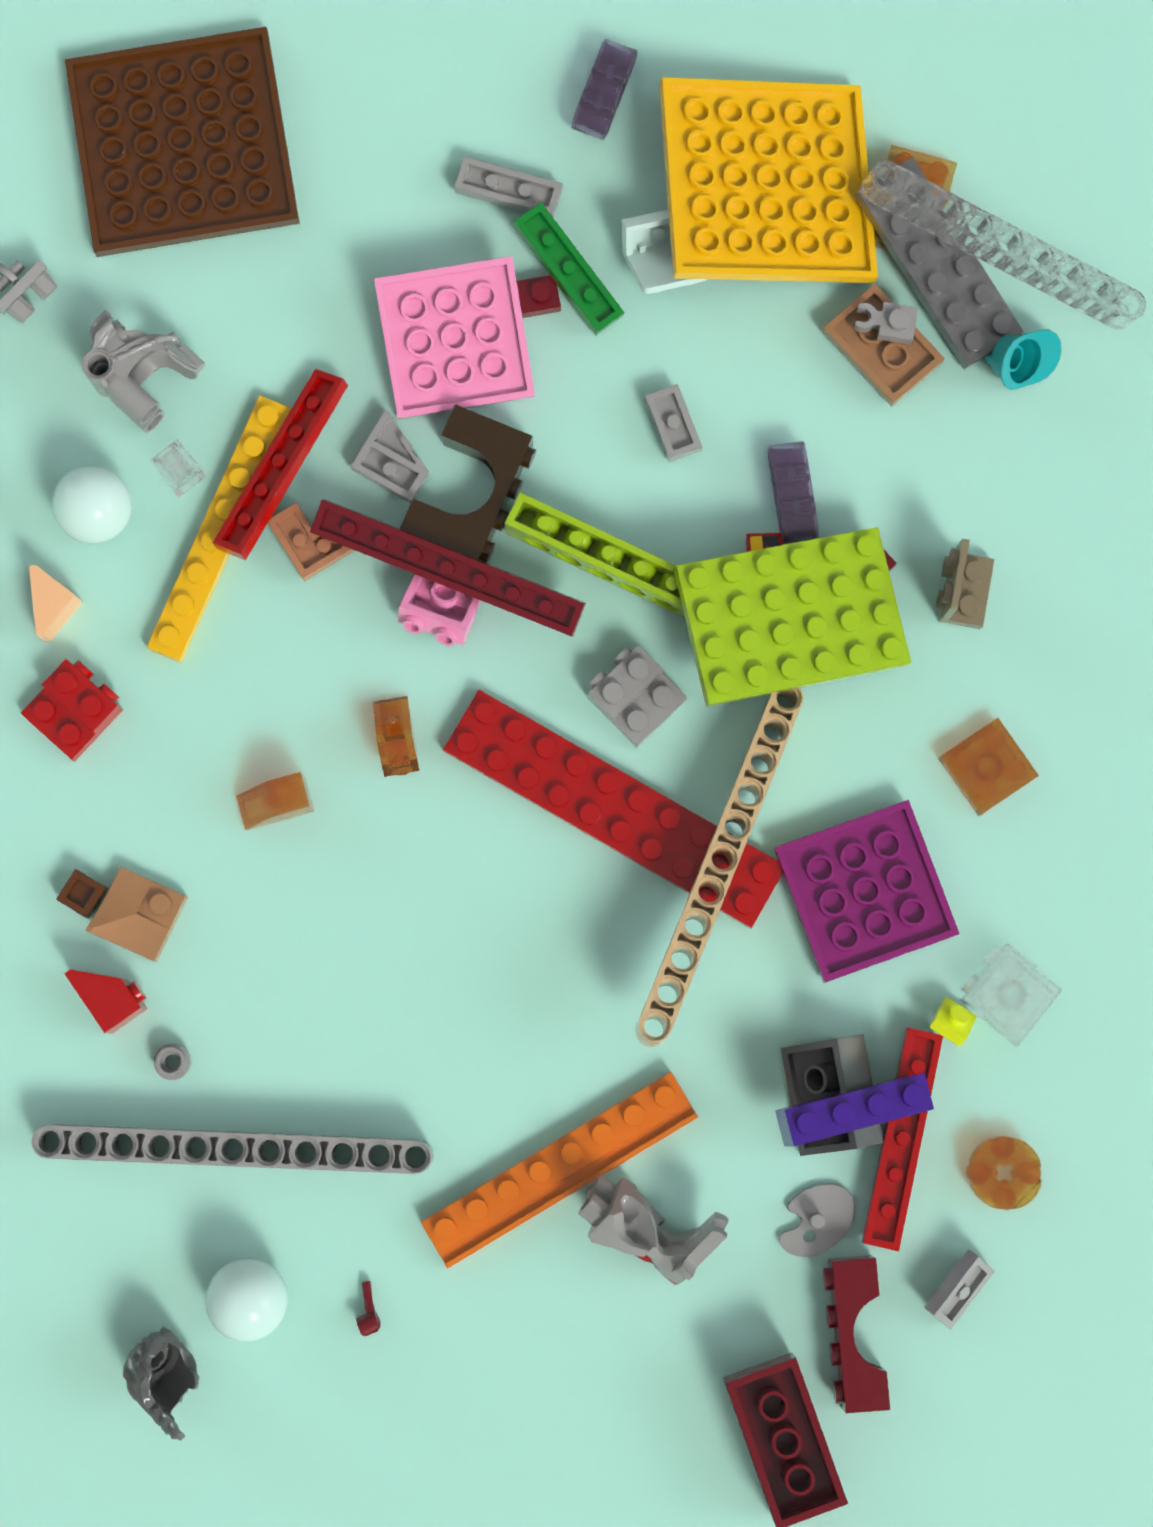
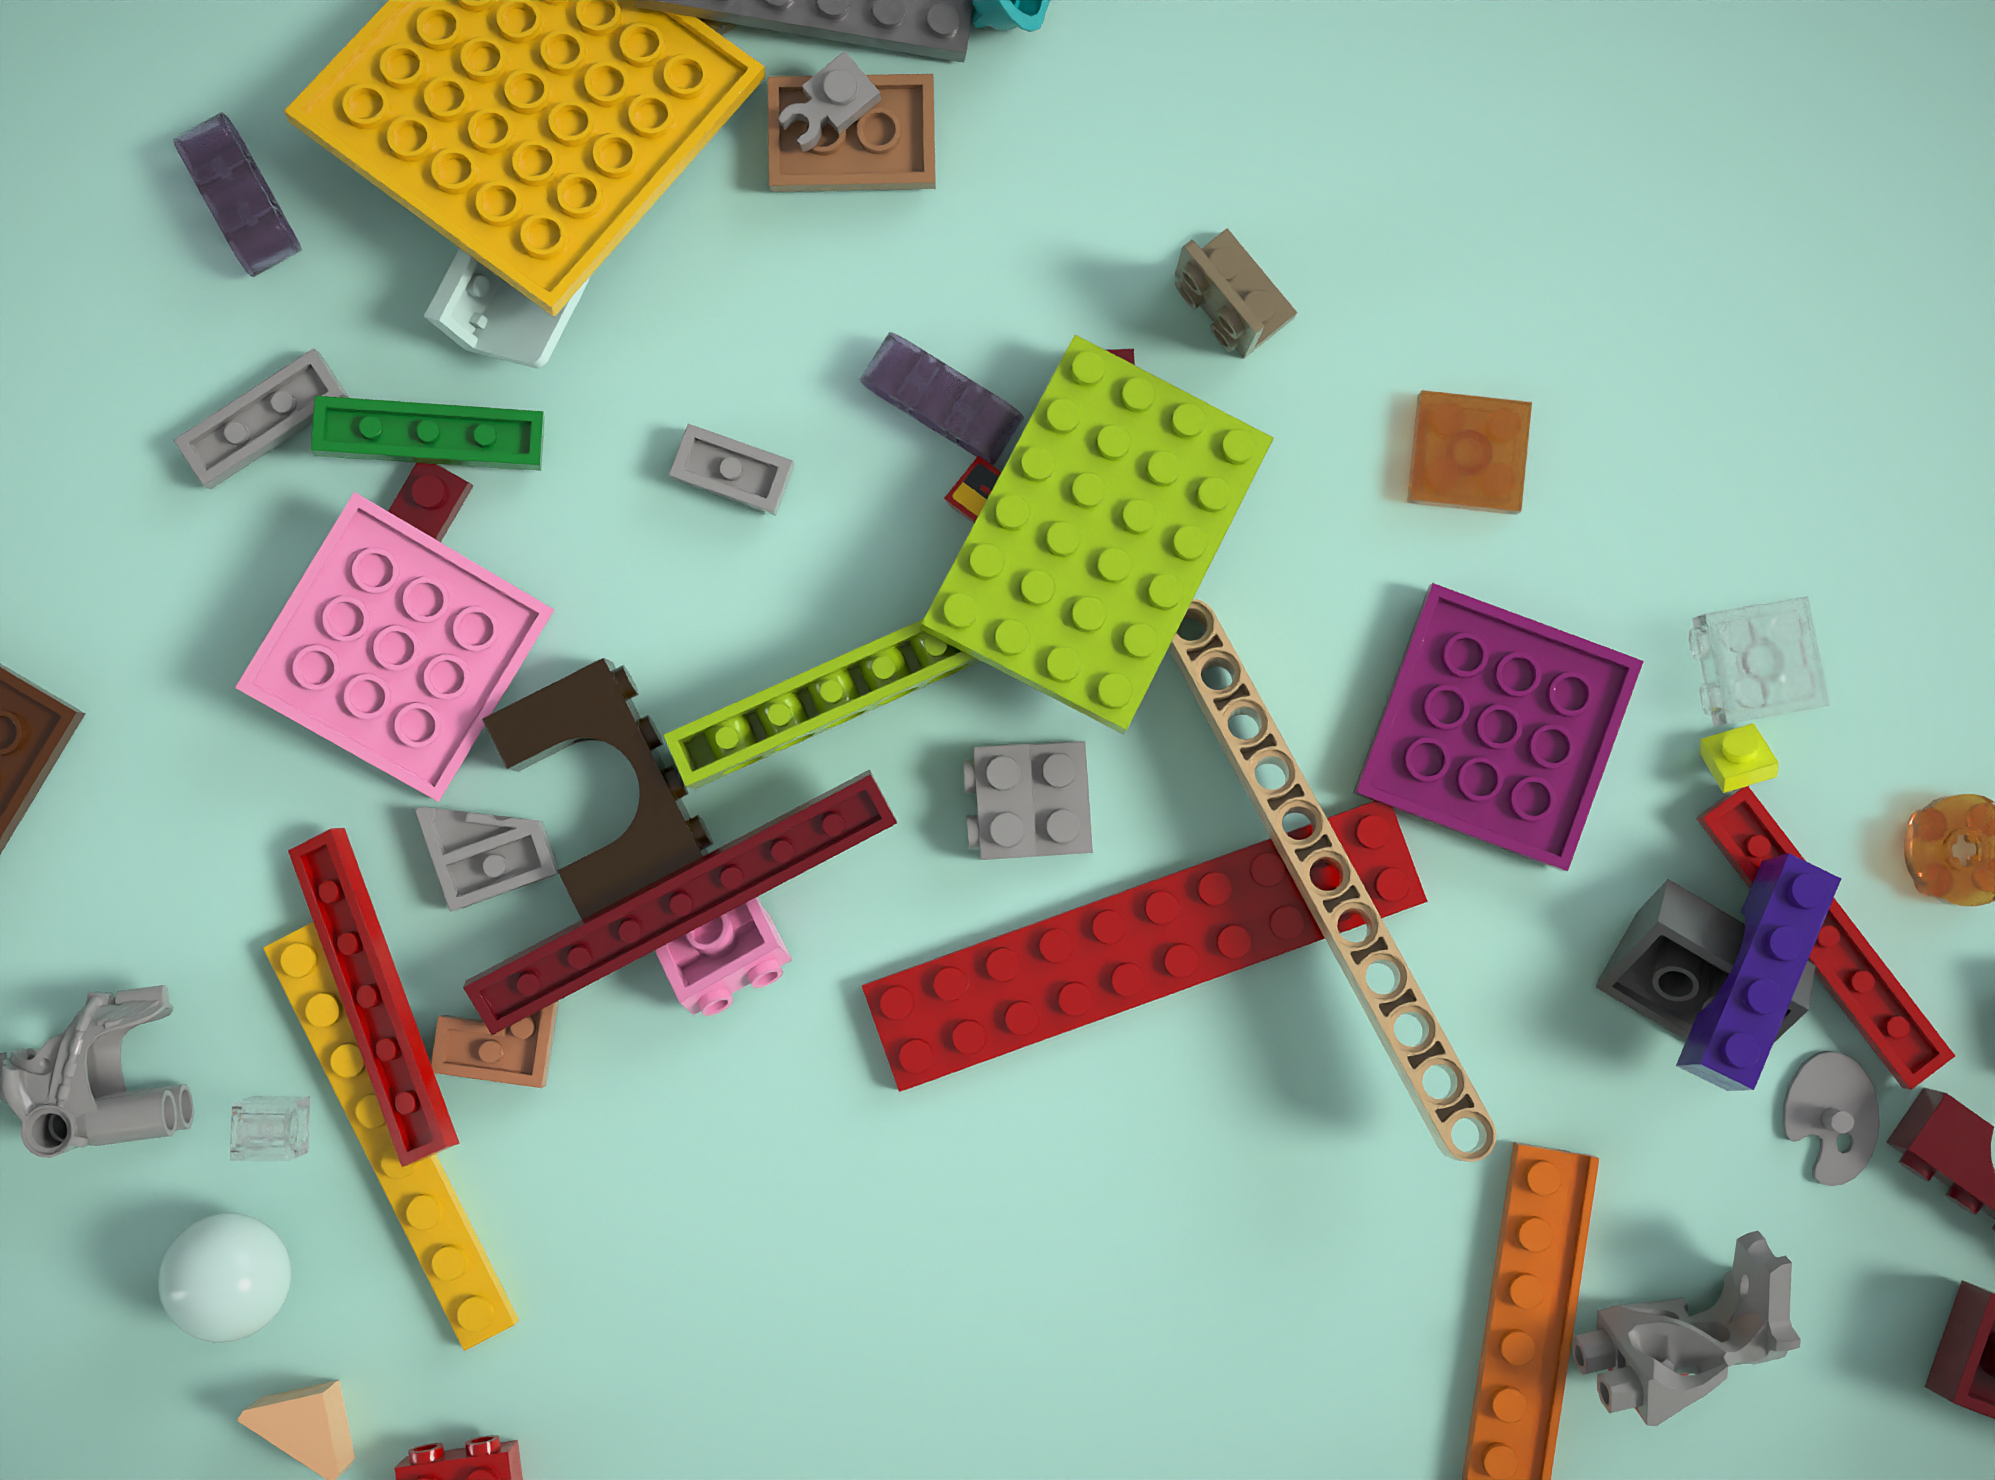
camera: 45 degrees left, 5 degrees up
clear orange slope [236,772,314,831] -> none
clear orange slope [373,696,419,777] -> none

